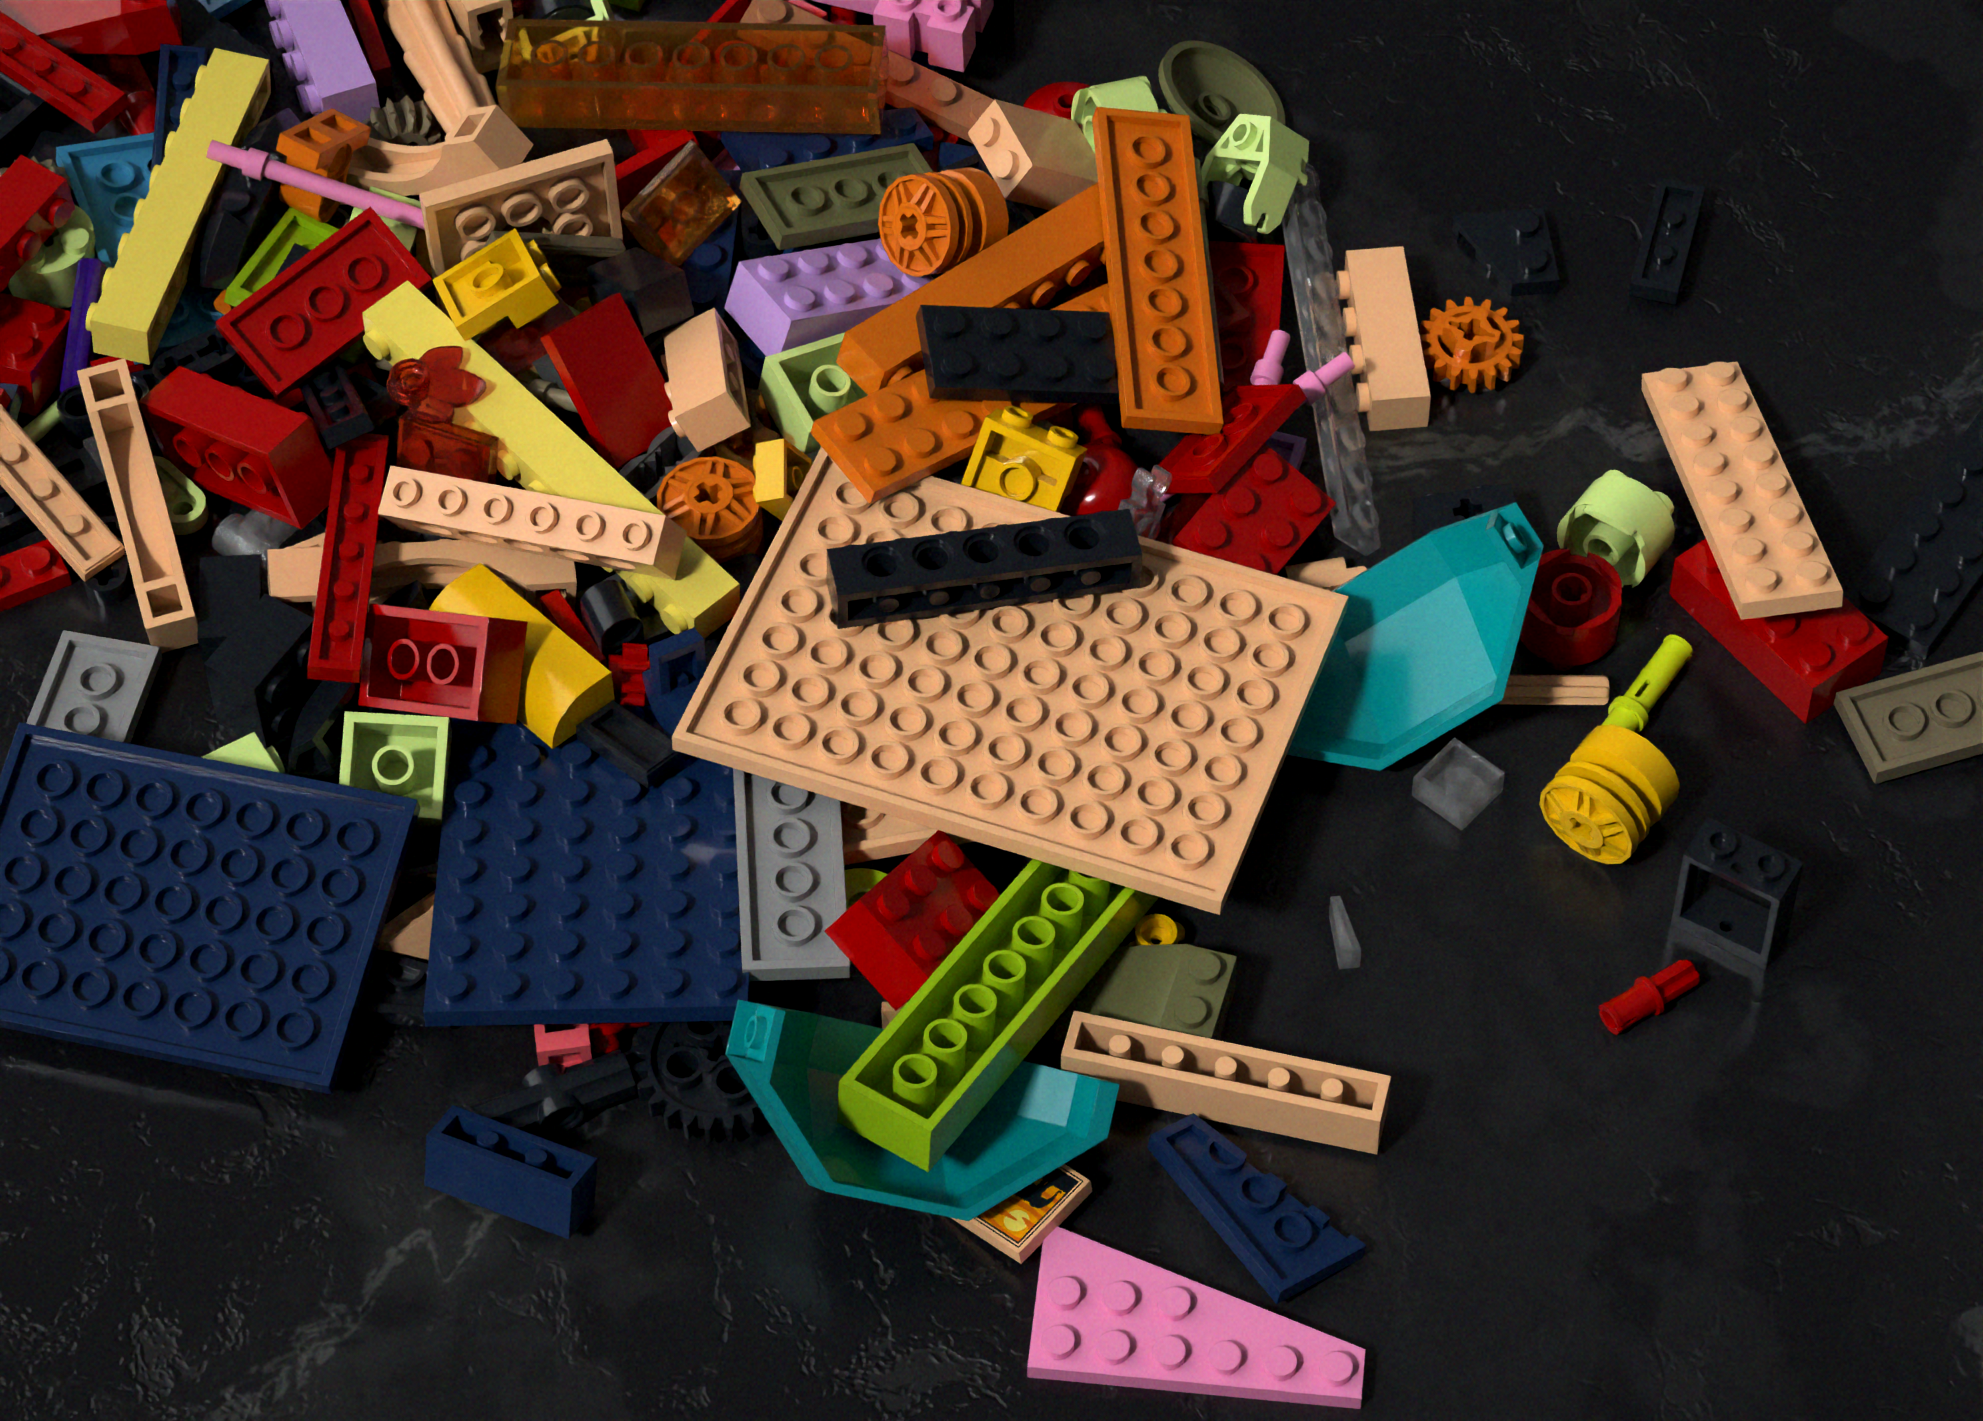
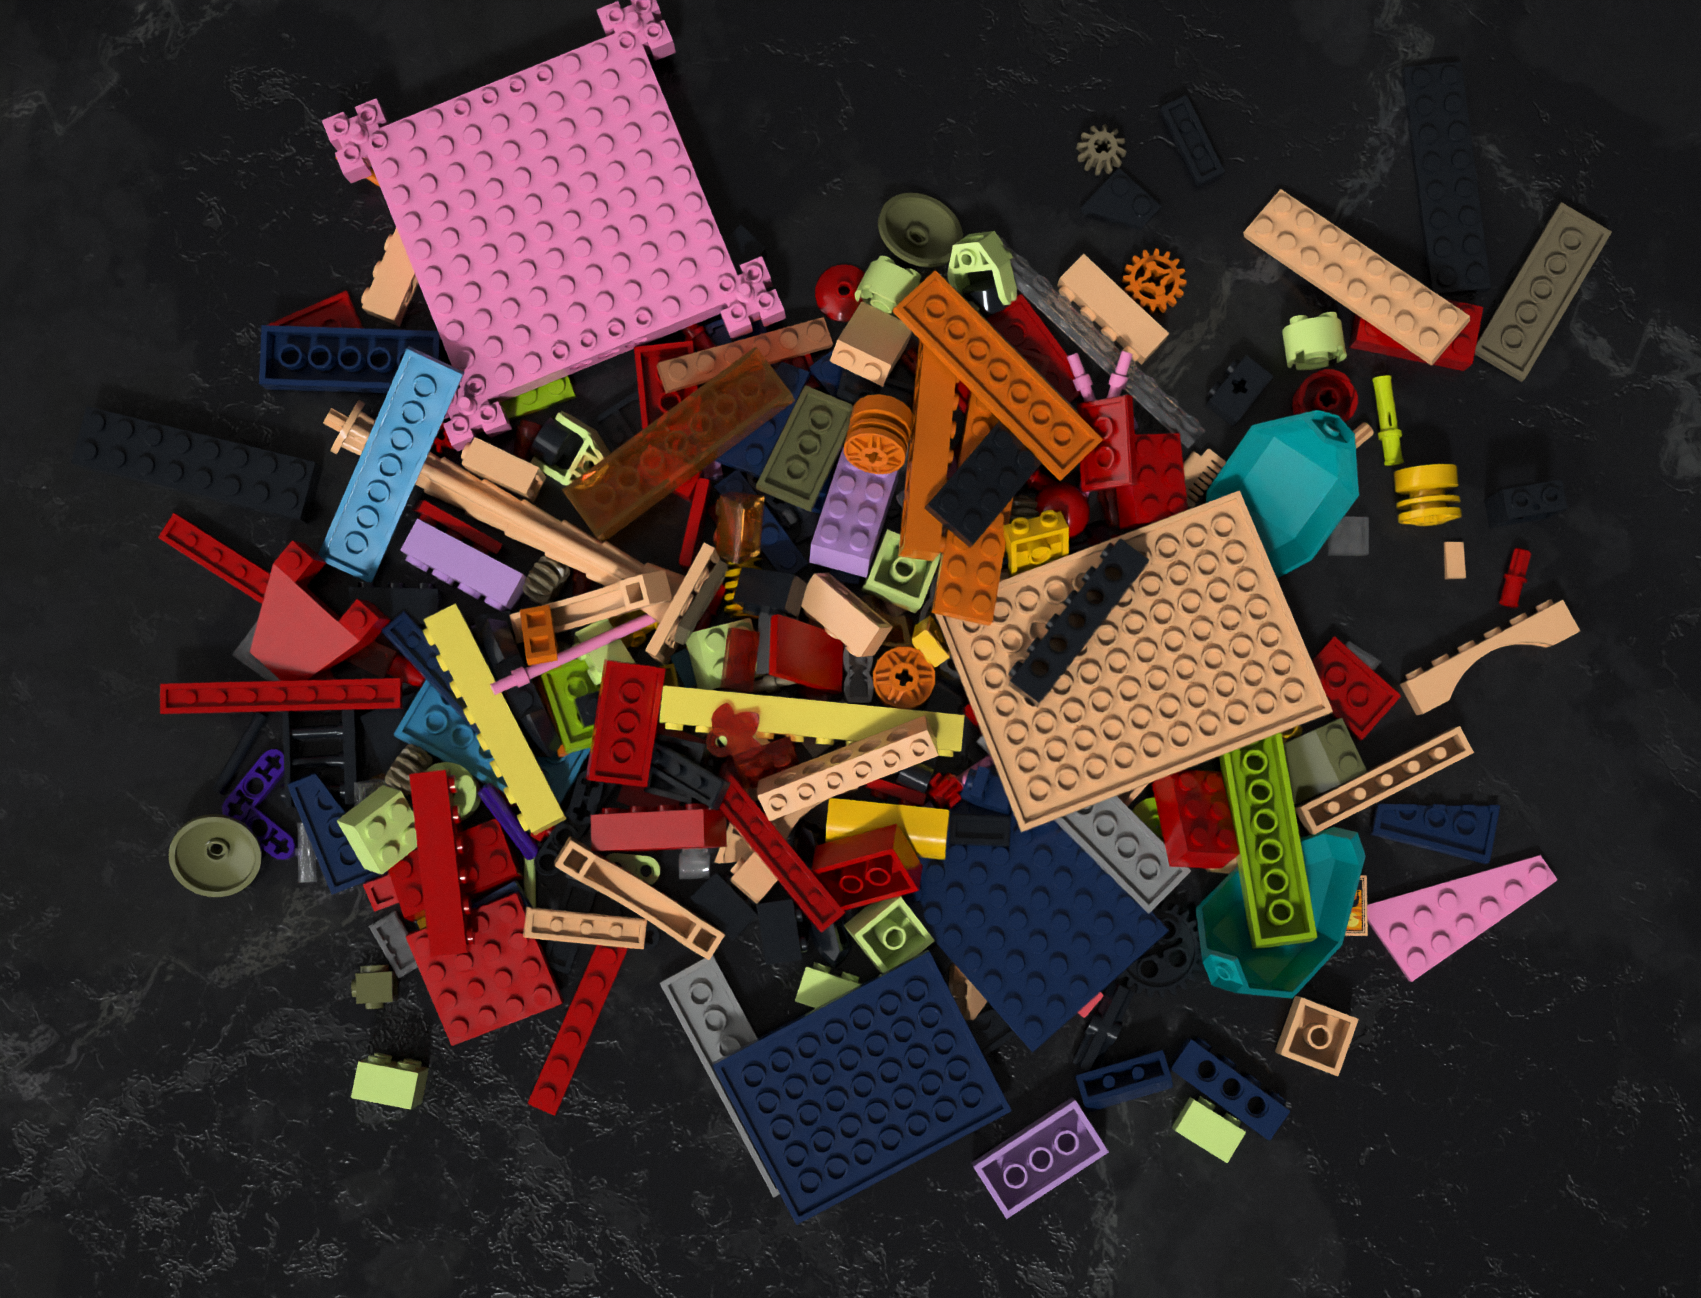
camera: 40 degrees left, 30 degrees up
yellow plate [432,228,562,342] -> none
clear plate [1118,465,1172,540] -> none
none -> lavender brick [972,1097,1109,1219]
none -> dark tan gear [1076,124,1126,175]
none -> dark blue brick [1168,1037,1290,1141]
none -> yellowish green brick [1172,1096,1246,1163]
none -> light nougat brick [1275,996,1359,1076]
none -> red plate [1312,636,1401,740]
none -> light nougat arch [1400,599,1580,716]
none -> light nougat piece [1444,542,1466,579]

